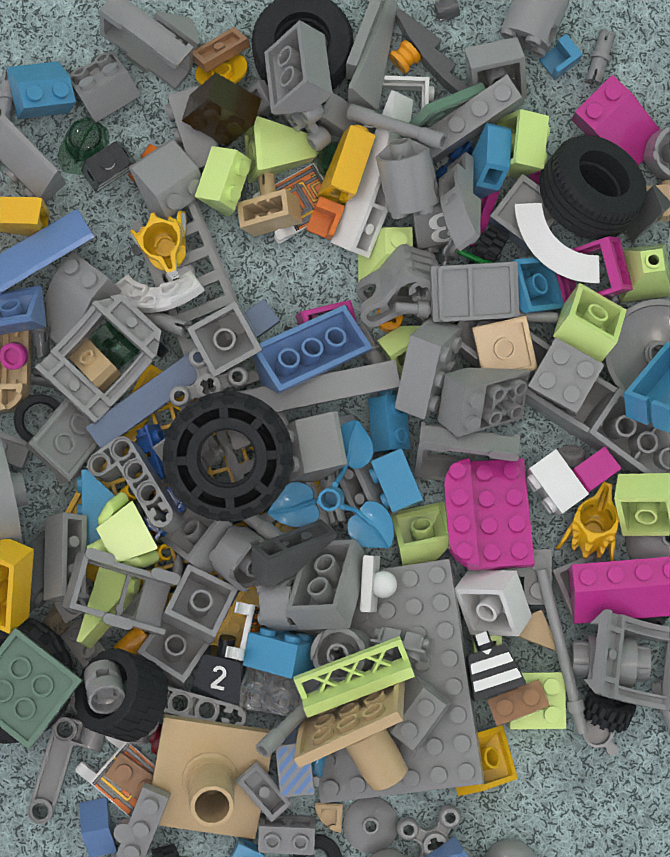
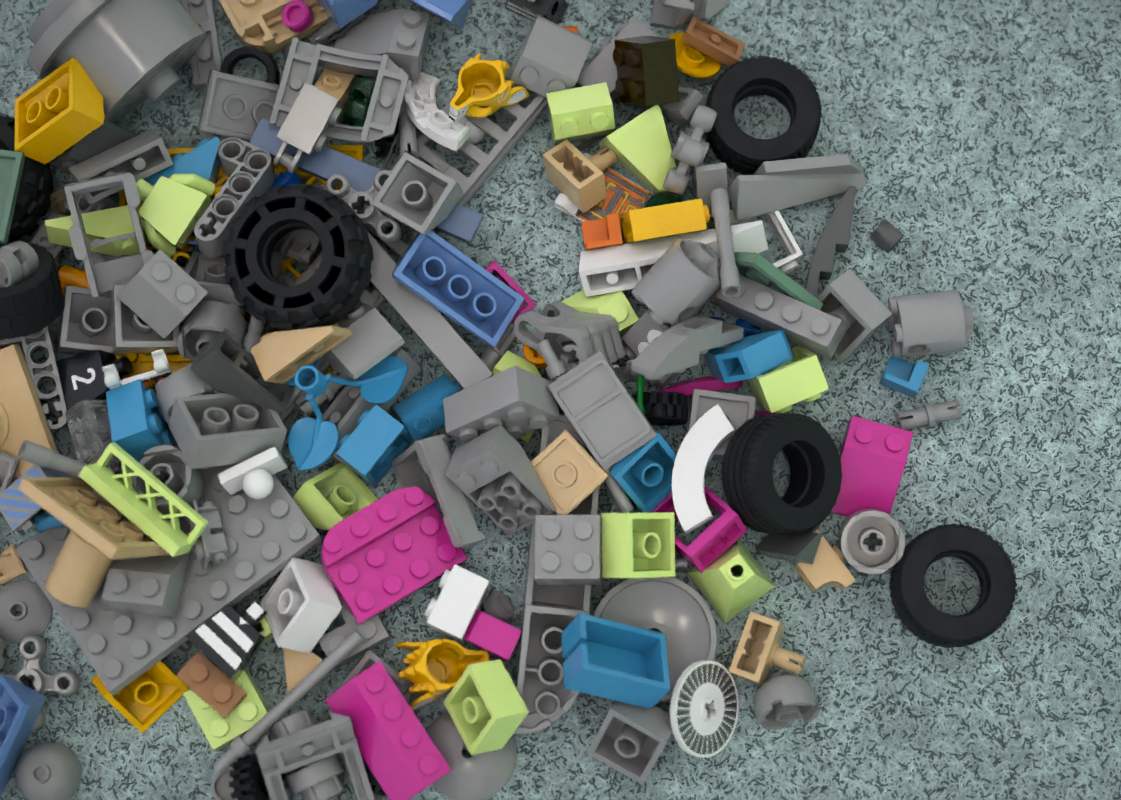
camera: 60 degrees right, 5 degrees down
light grey slope [264,20,333,115] -> none
light orange wheel [388,40,422,74] -> none
none -> light grey slope [116,249,208,339]
none -> tan slope [250,326,352,384]
none -> light grey brick [273,82,343,174]

